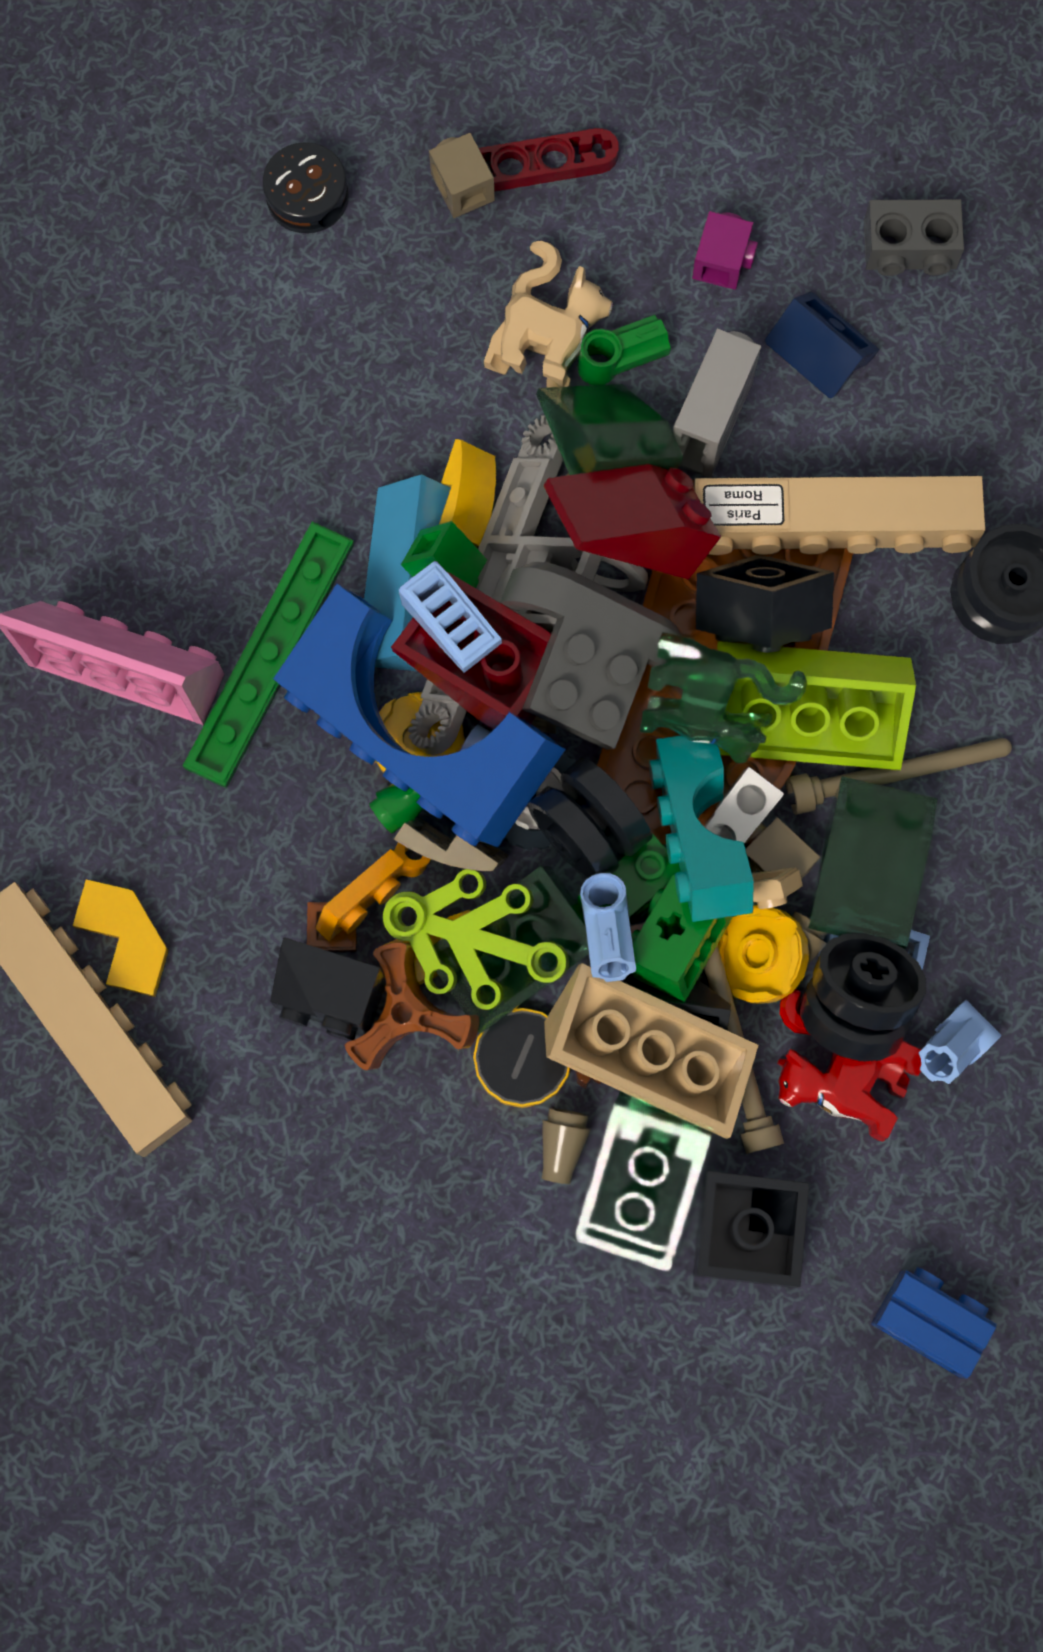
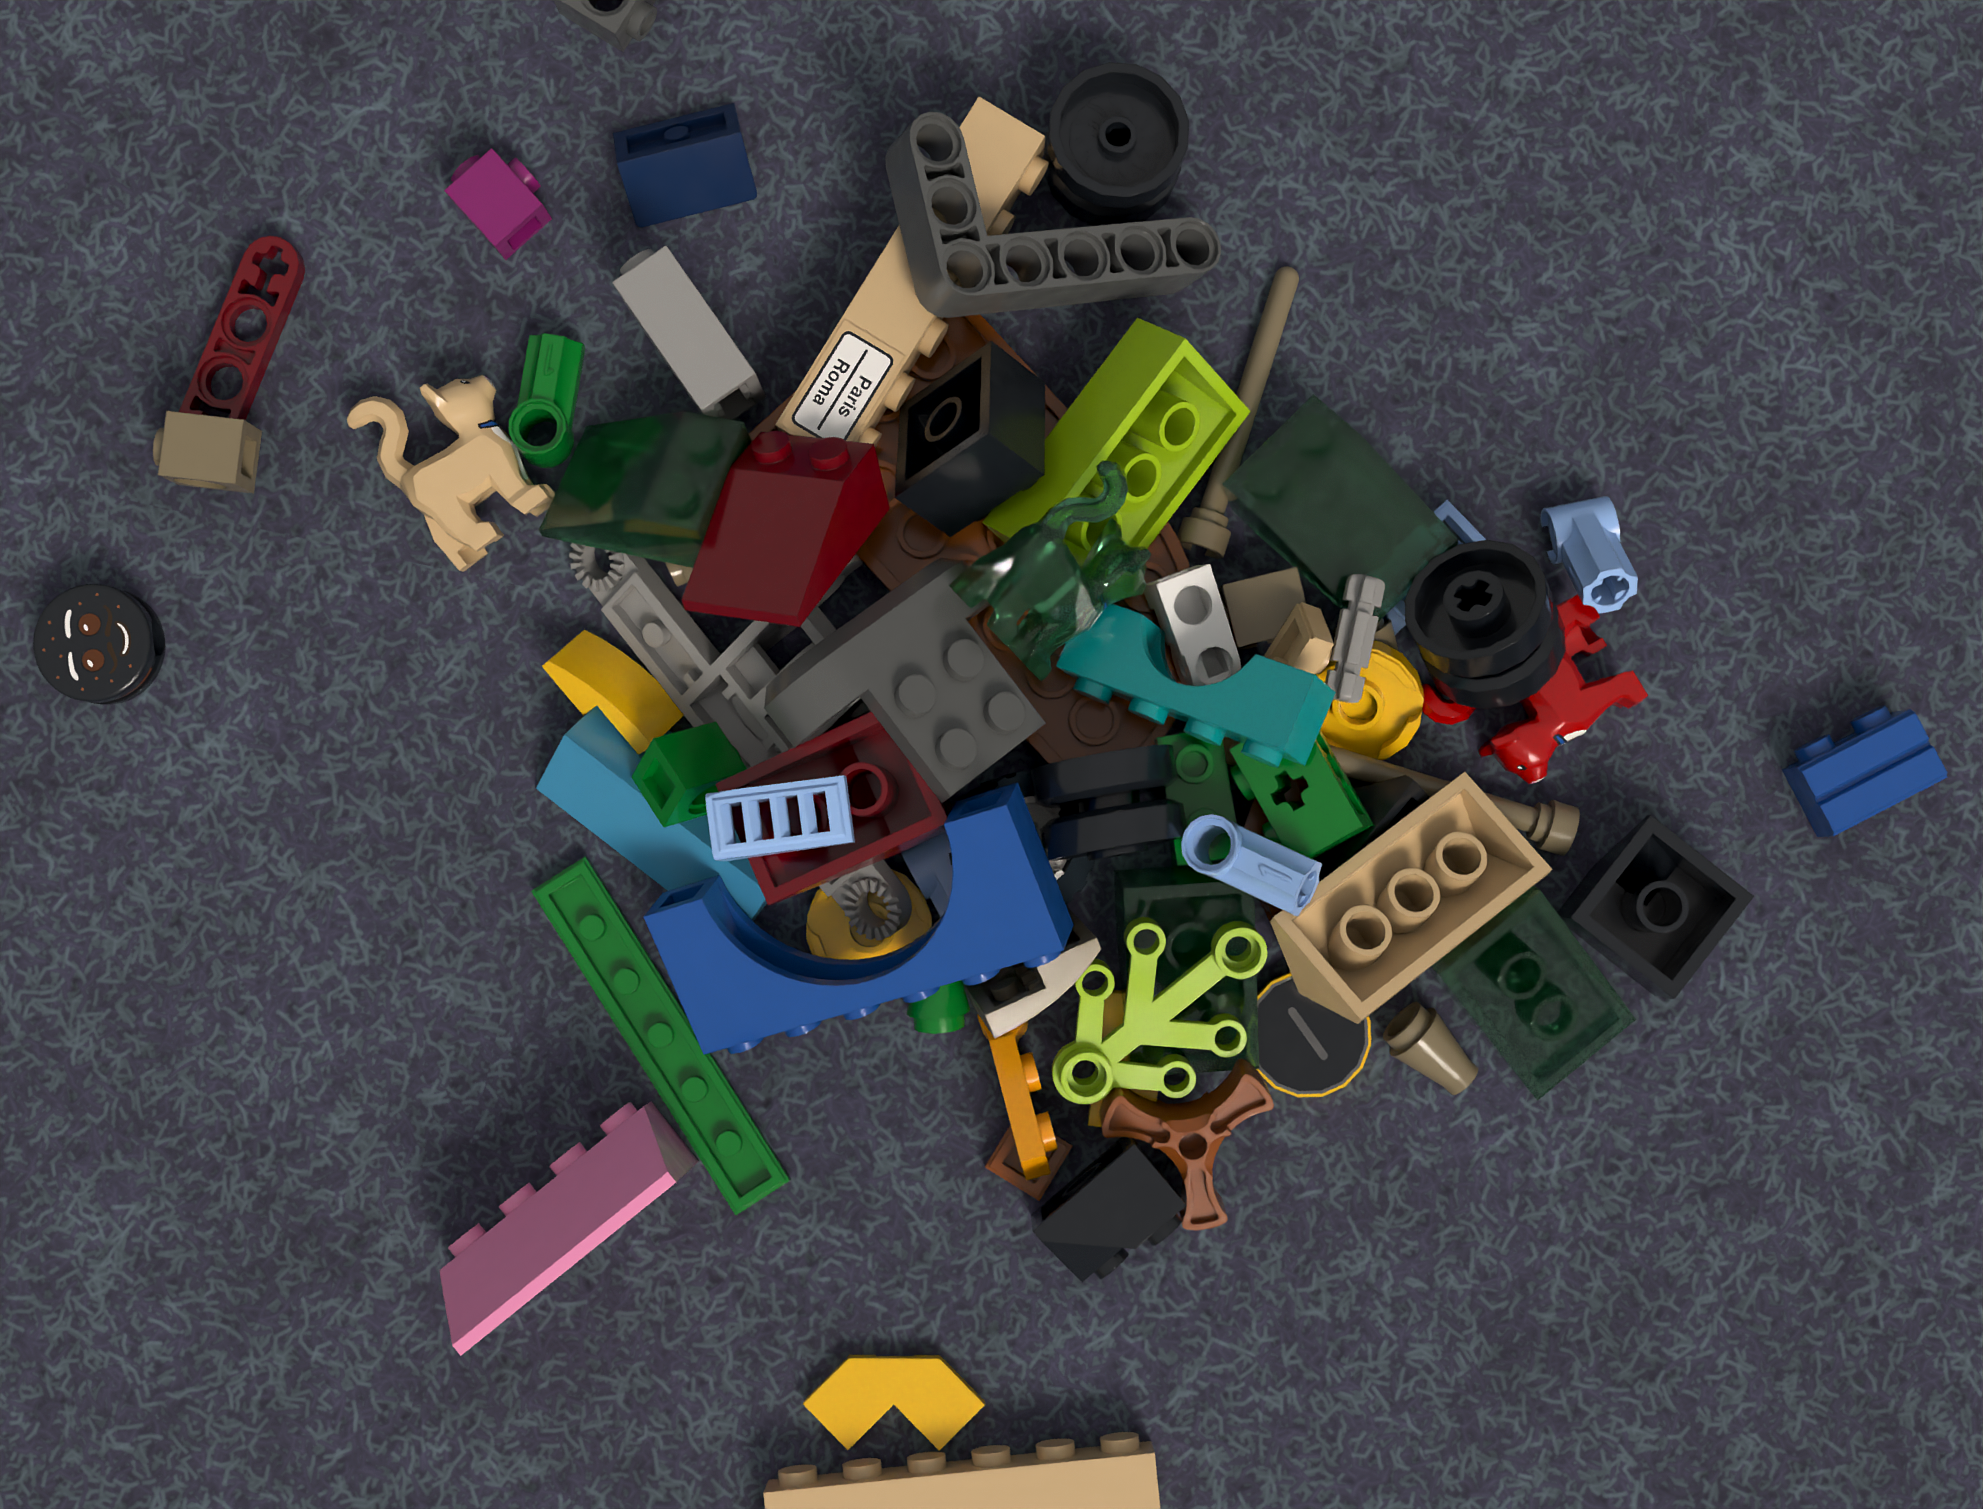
camera: 60 degrees left, 10 degrees up
none -> dark grey beam [885,112,1221,318]
none -> light grey axle [1325,574,1385,703]

